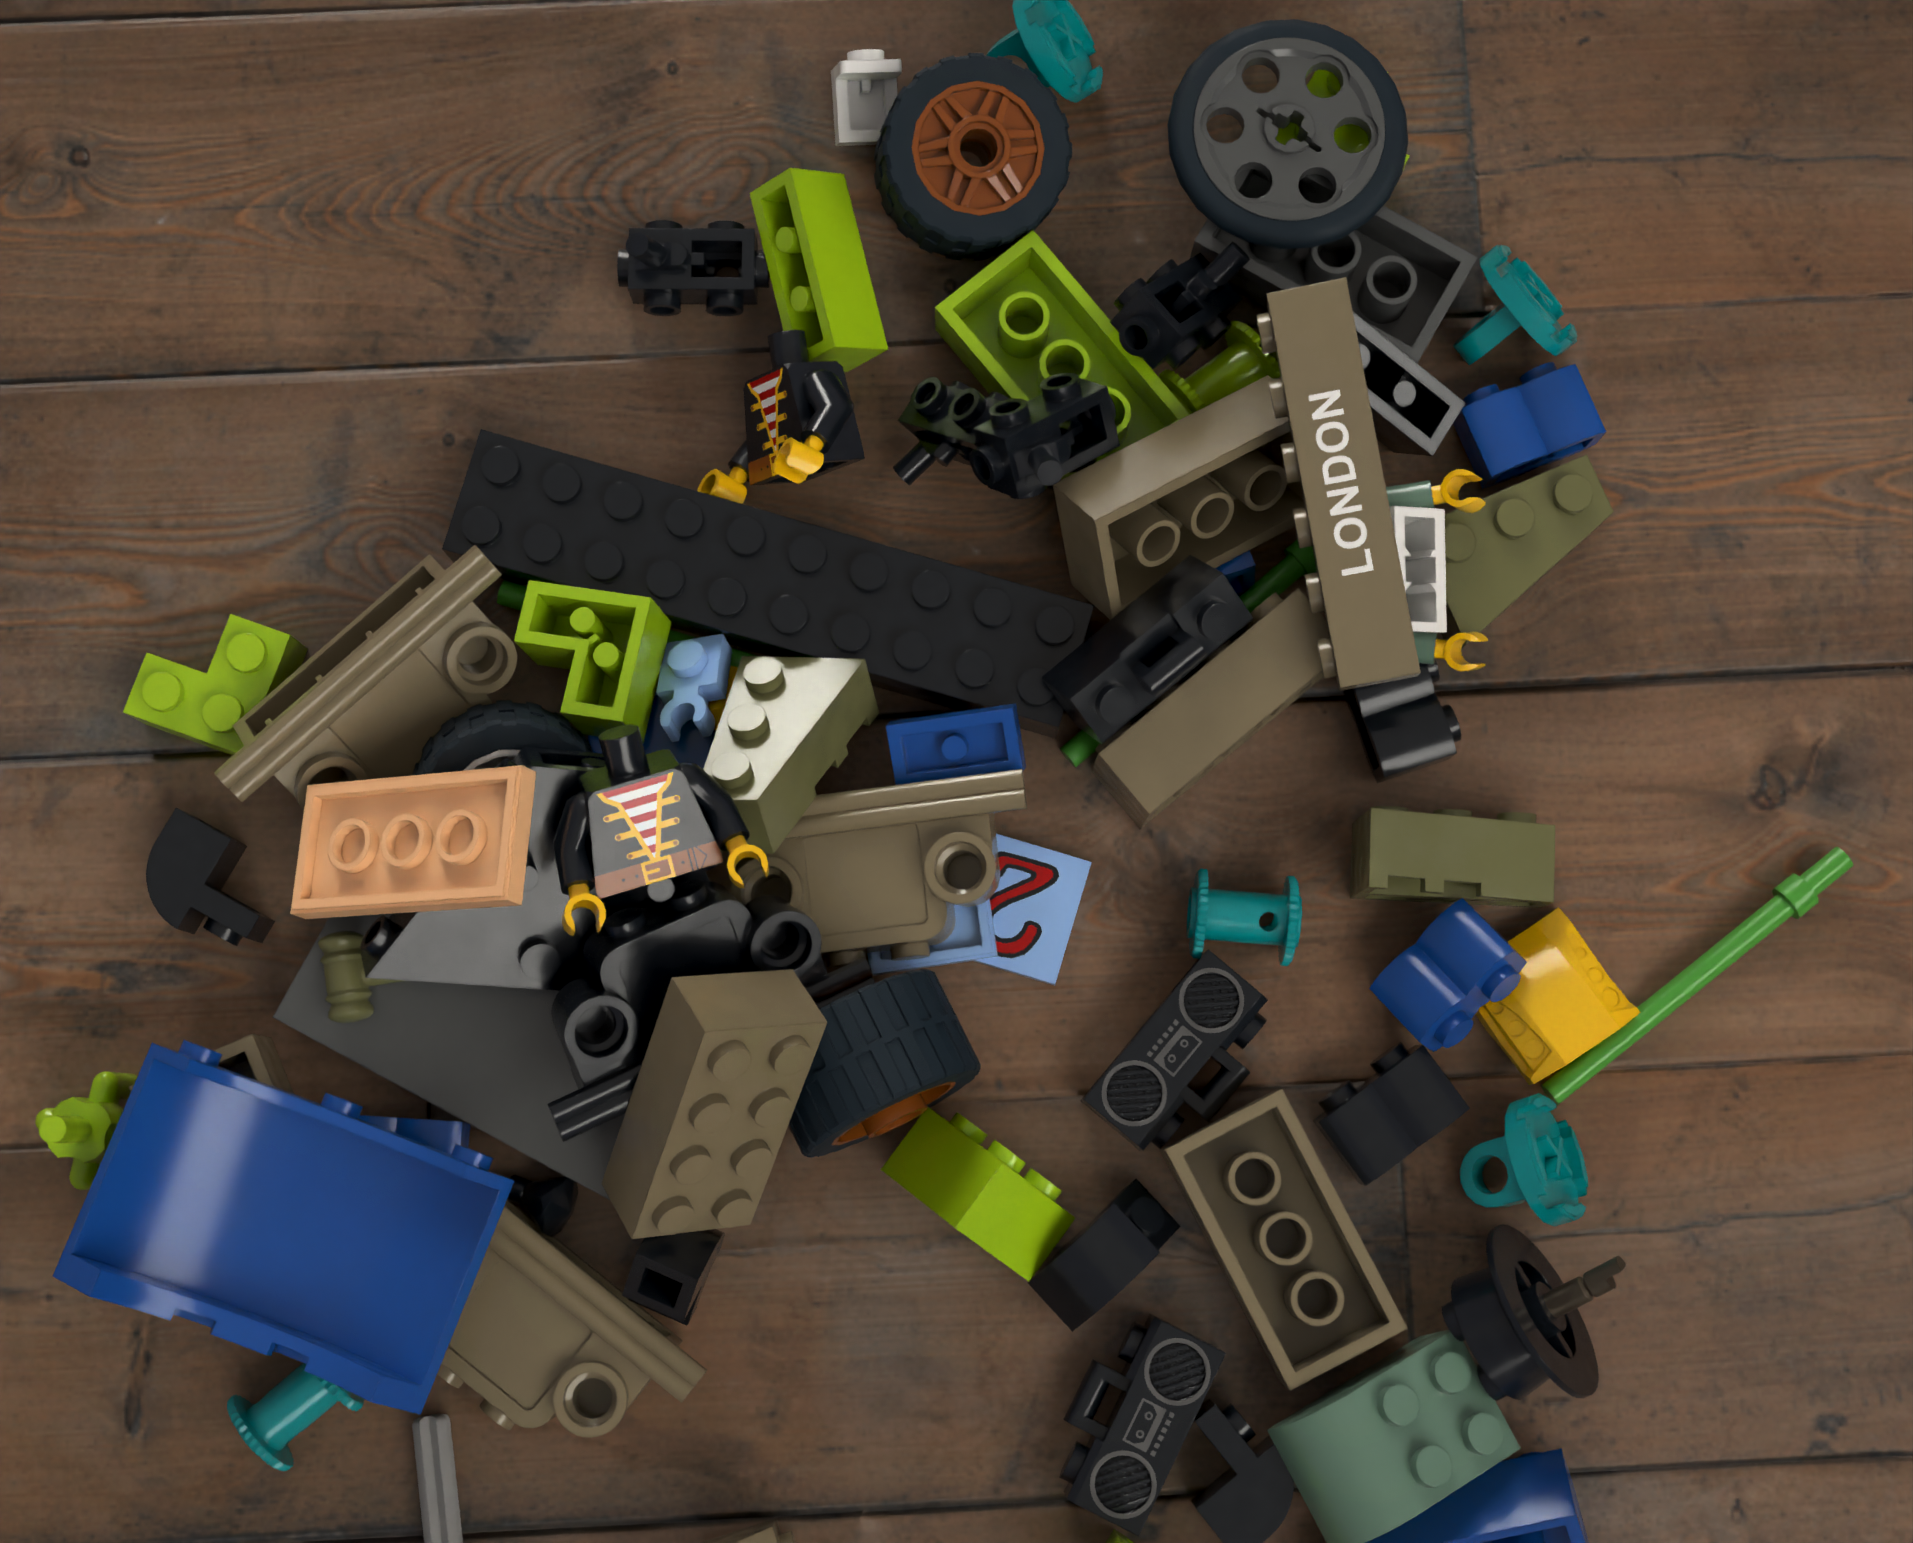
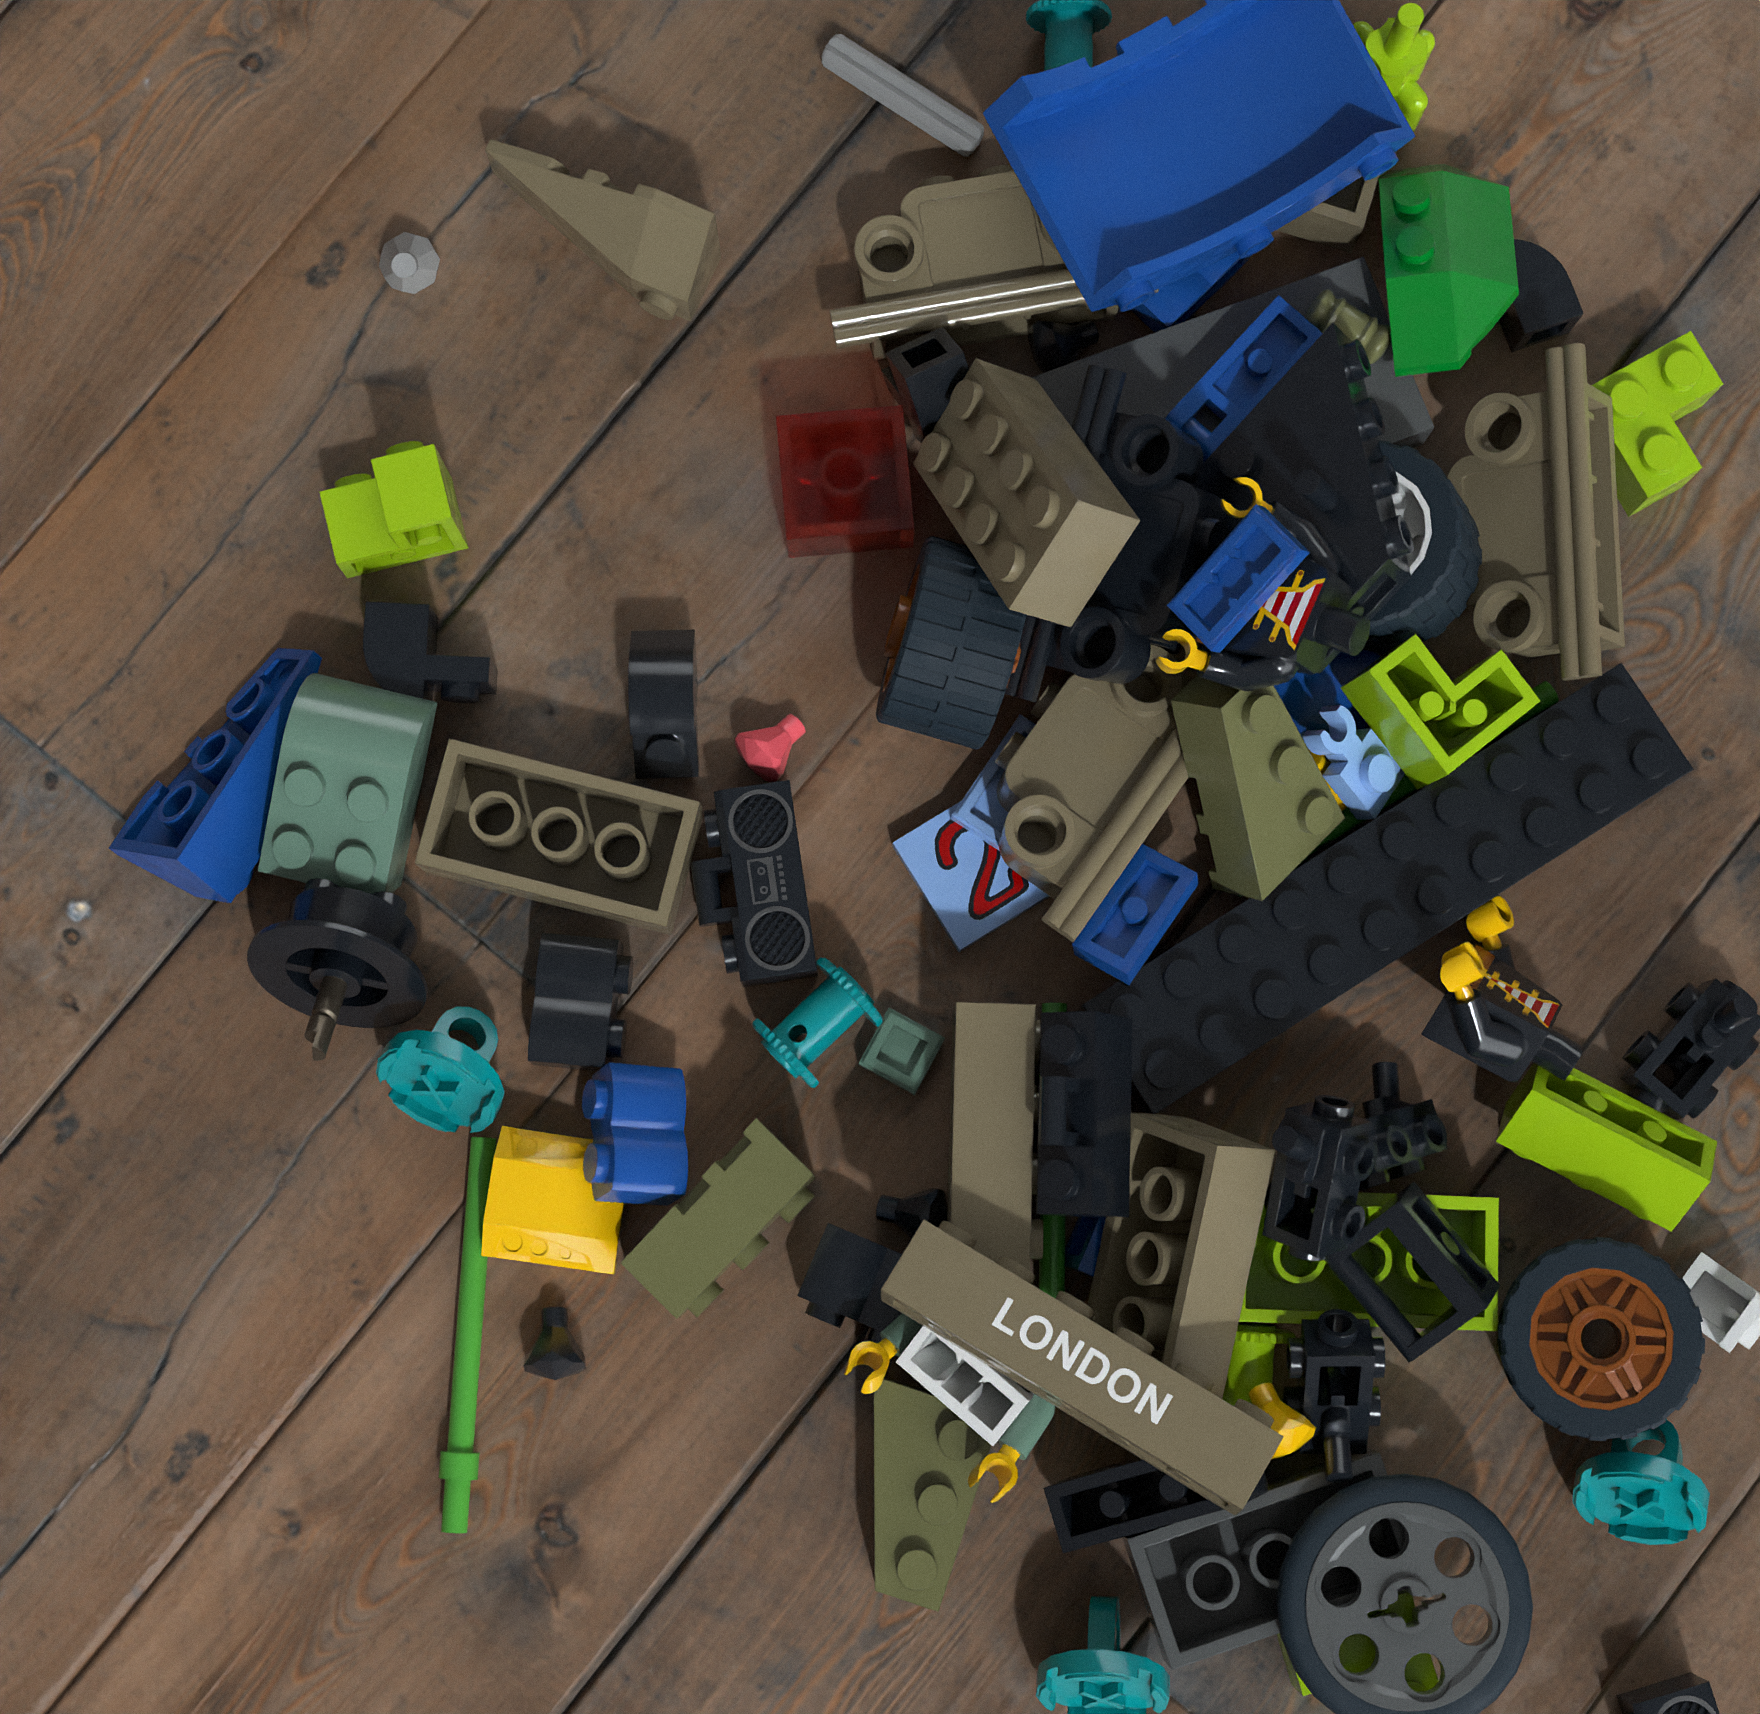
camera: 130 degrees right, 0 degrees up
light nougat tile [290,765,536,919] -> none
lime brick [881,1107,1076,1282] -> none
black piece [1059,1314,1226,1536] -> none
blue brick [1453,362,1606,489] -> none
none -> black rock [523,1307,586,1380]
none -> coral rock [735,714,806,783]
none -> clear red brick [776,405,914,558]
none -> sand green tile [858,1008,945,1095]
none -> black rock [876,1188,947,1239]
none -> blue plate [1165,295,1323,463]
none -> blue plate [1167,504,1310,653]
none -> yellow rock [1248,1382,1316,1459]
none -> black tile [1324,1182,1500,1363]
none -> green wedge [1379,164,1519,377]

